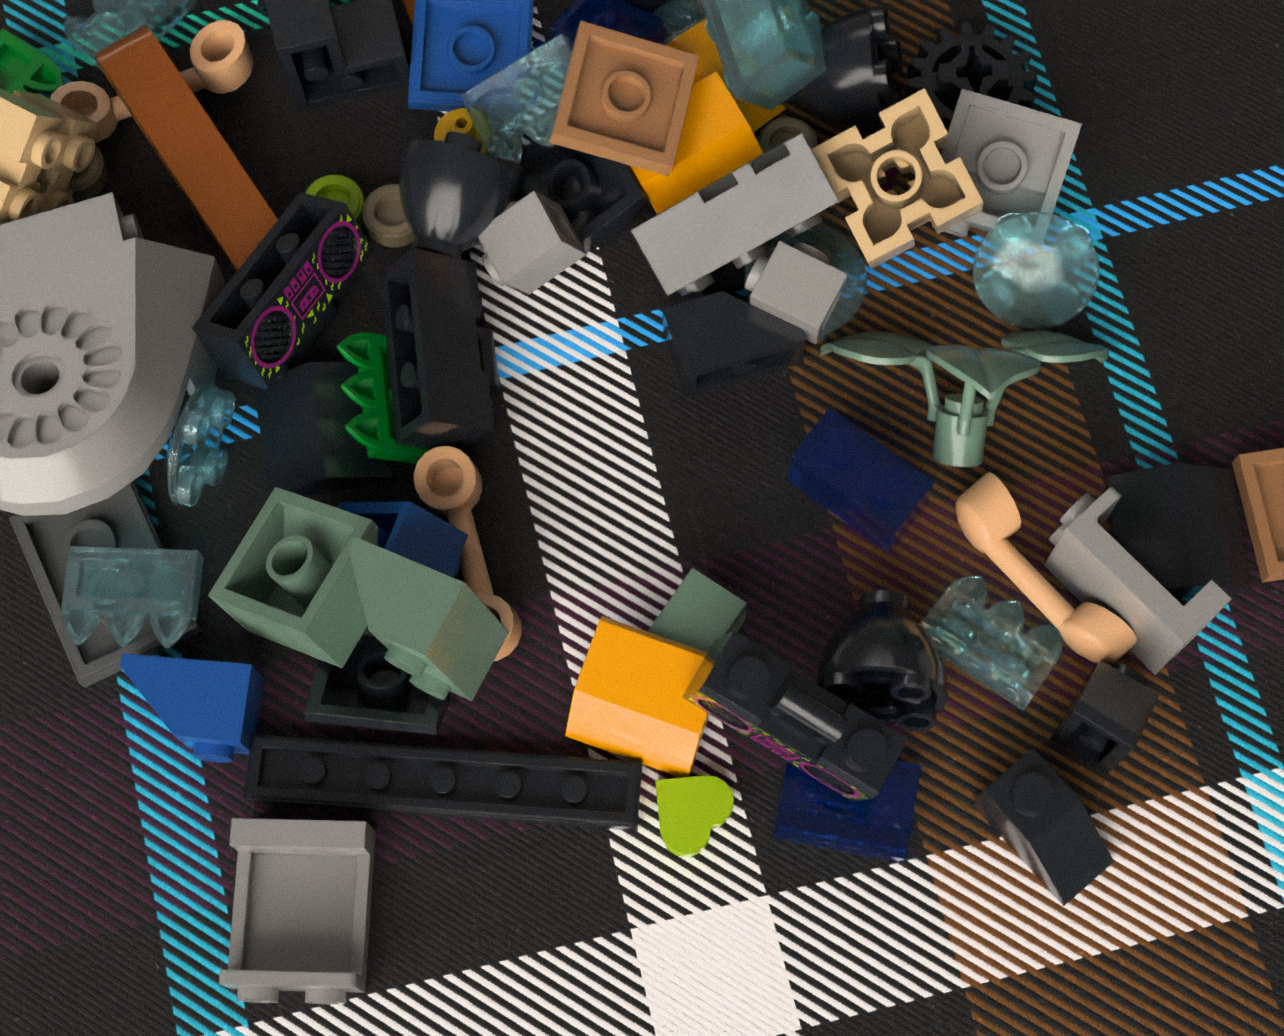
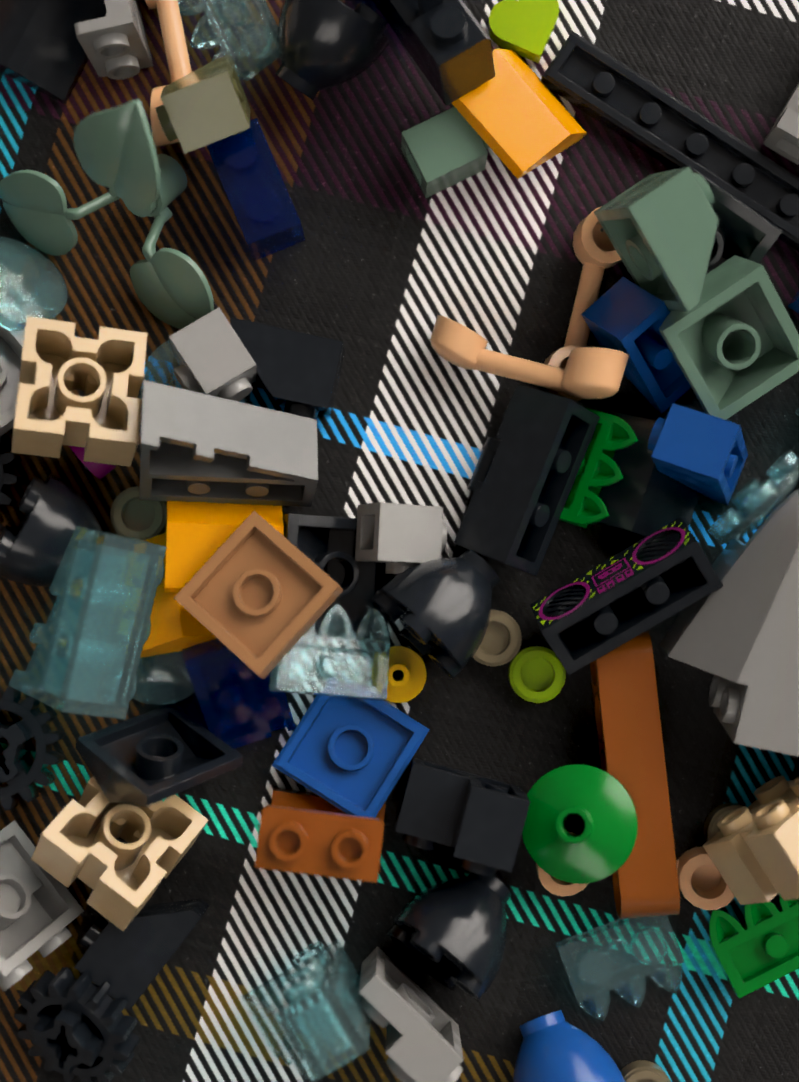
camera: 155 degrees left, 15 degrees up
none -> olive slope [156,54,251,154]
none -> light nougat piece [430,315,629,400]
none -> green dish [522,764,638,884]
none -> blue slope [648,403,748,506]

